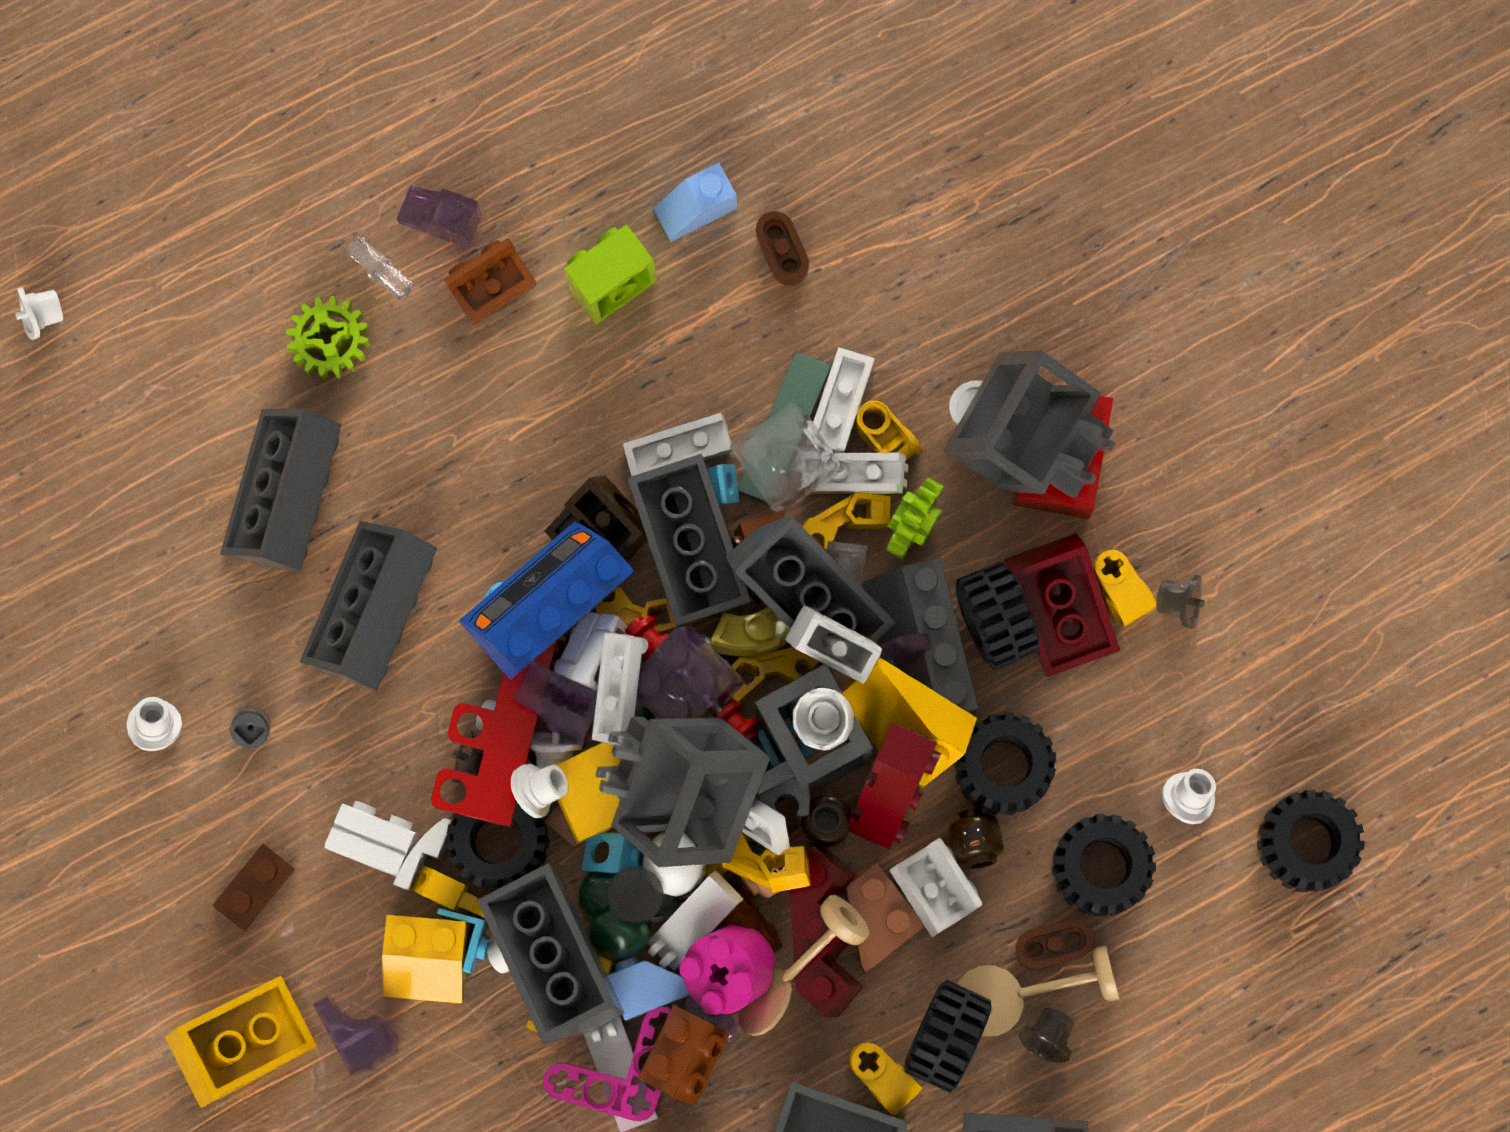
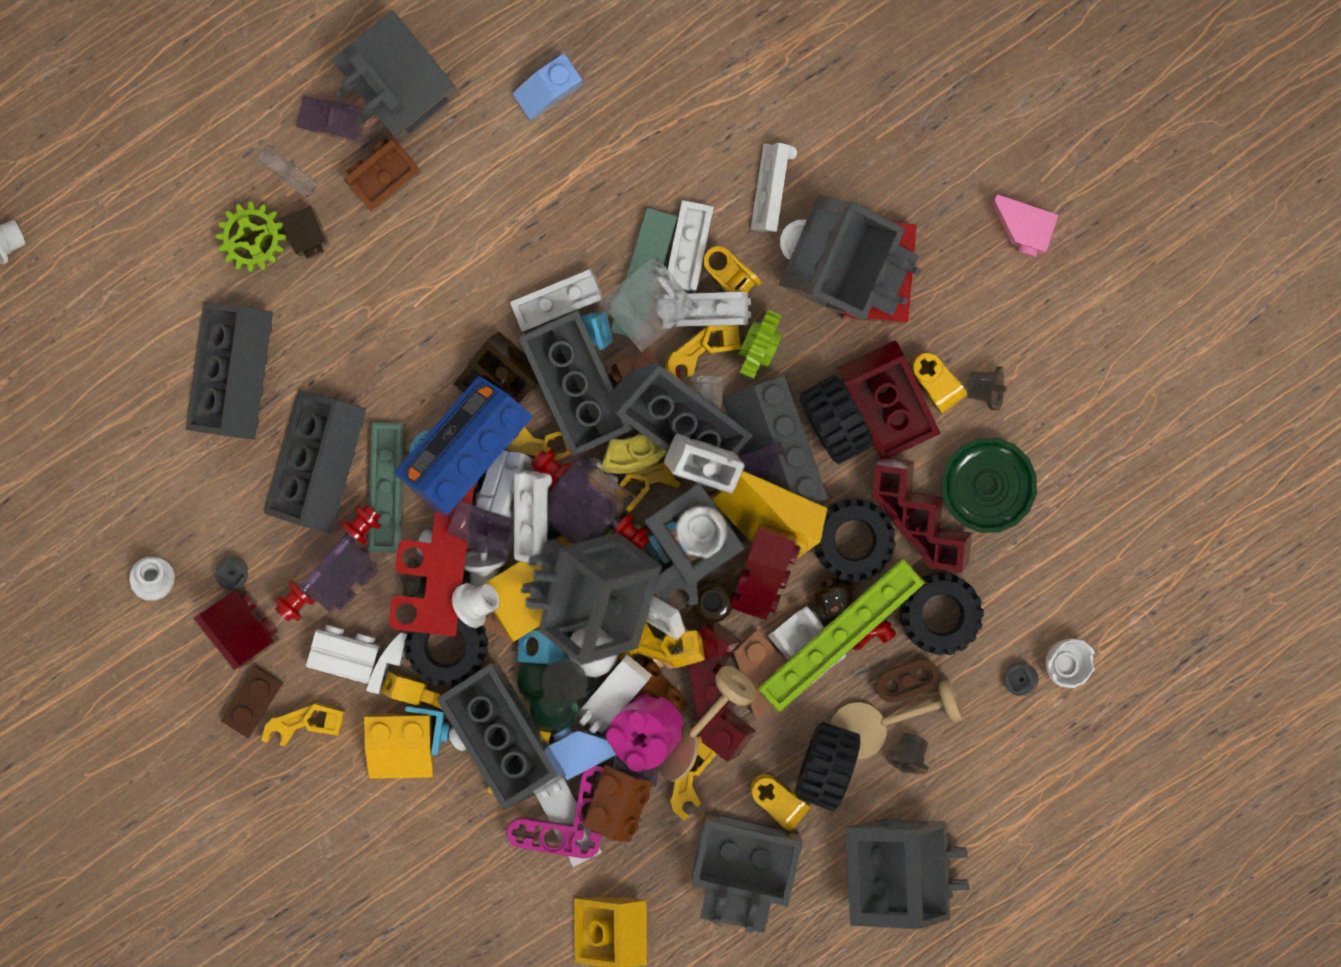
camera: 10 degrees left, 10 degrees up
yellow slope [165,976,317,1108] -> none
clear purple arch [313,997,399,1075] -> none
lime brick [564,224,657,325] -> none
reddish brown plate [756,211,809,286] -> none
white piece [1162,769,1216,824] -> none
black tyre [1257,789,1365,893] -> none
none -> dark red slope [193,590,279,670]
none -> yellow piece [261,702,346,746]
none -> clear purple brick [274,504,382,621]
none -> dark brown brick [281,206,329,259]
none -> dark grey piece [332,10,460,143]
none -> sand green tile [368,423,405,552]
none -> yellow piece [670,734,717,821]
none -> white hinge [750,143,797,232]
none -> lime tile [757,558,925,713]
none -> red arm [853,620,896,650]
none -> dark red brick [872,457,972,573]
none -> dark green hat [942,438,1037,533]
none -> bright pink slope [992,194,1059,257]
none -> dark grey tile [1004,663,1038,696]
none -> white hair [1045,638,1095,688]

